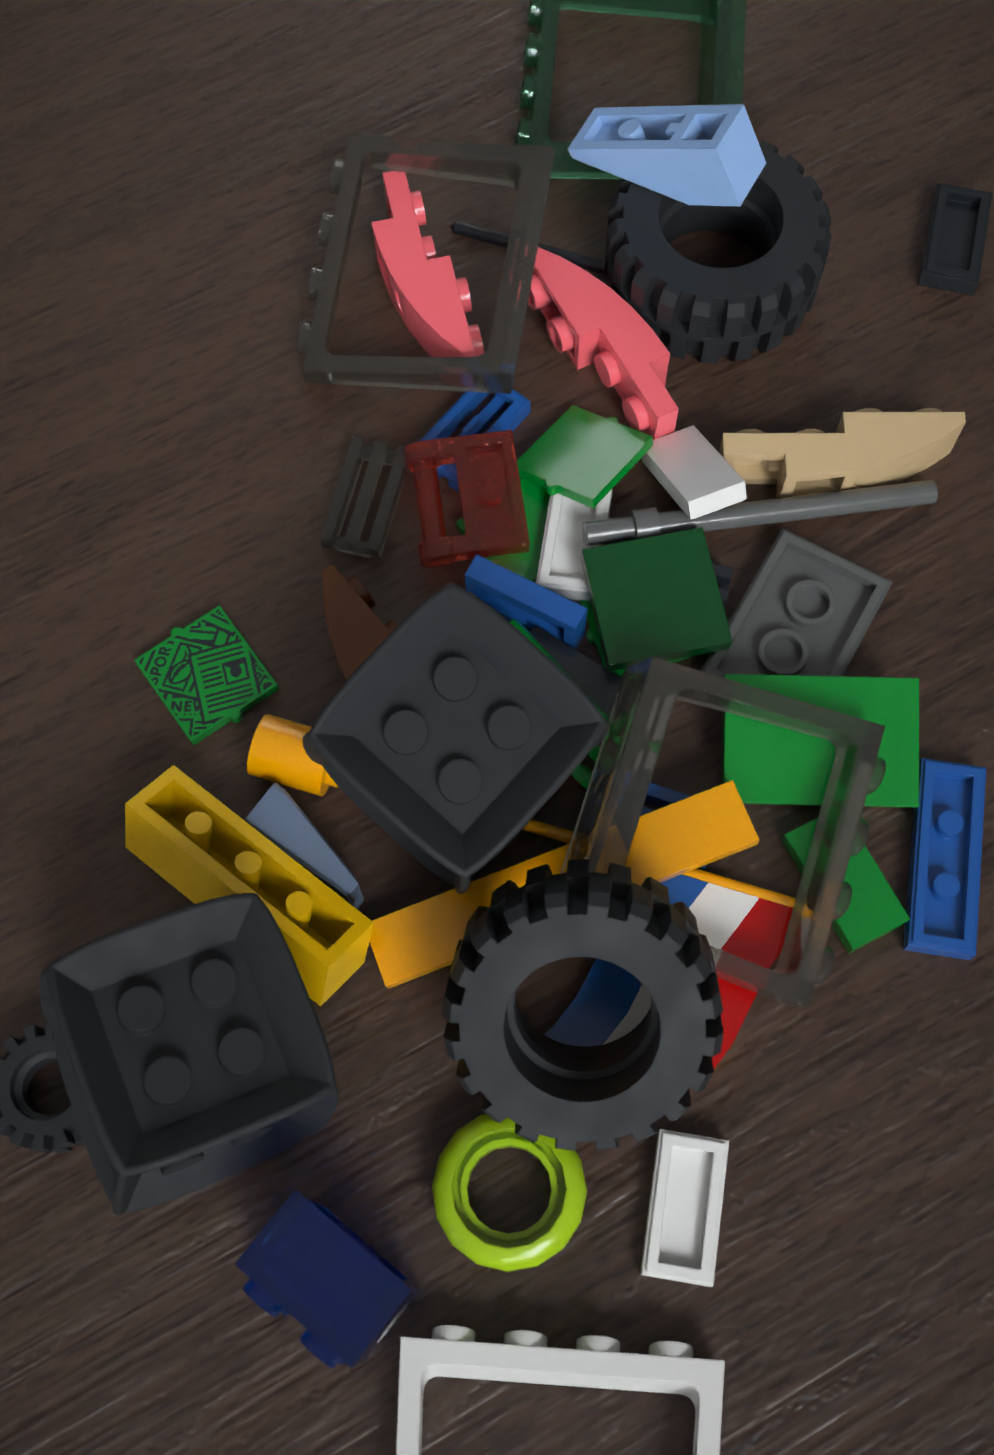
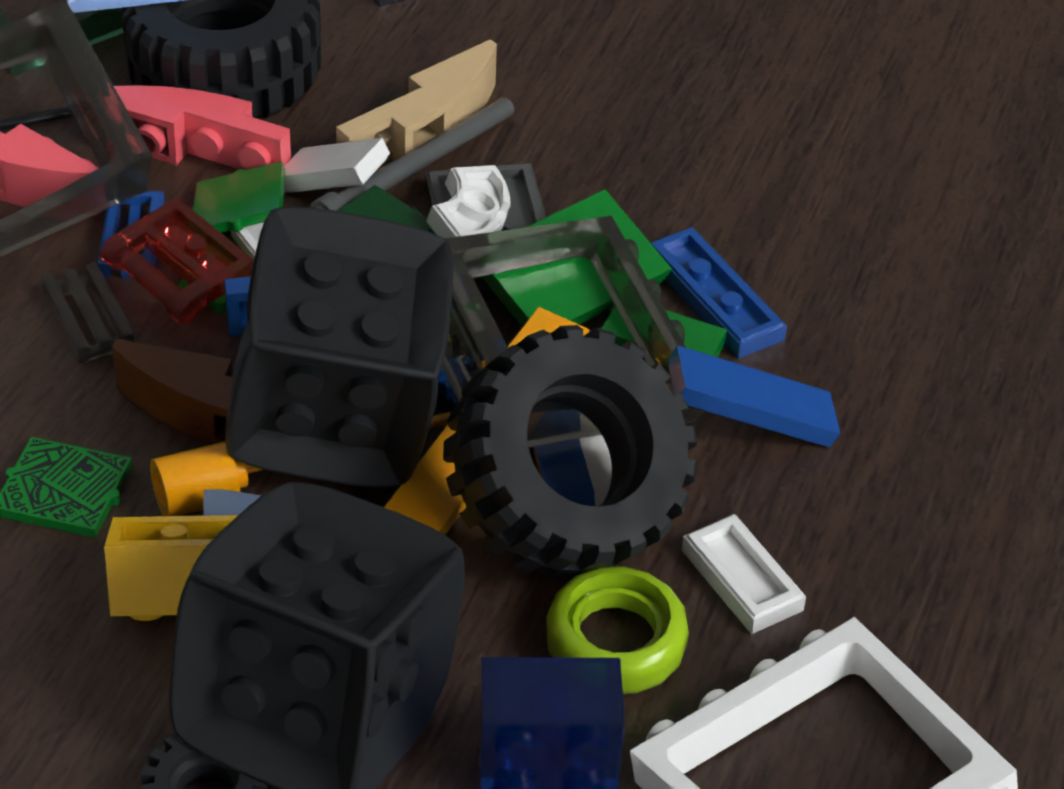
camera: 45 degrees left, 25 degrees down
none -> white tile [426,165,510,256]
none -> blue tile [667,345,841,447]

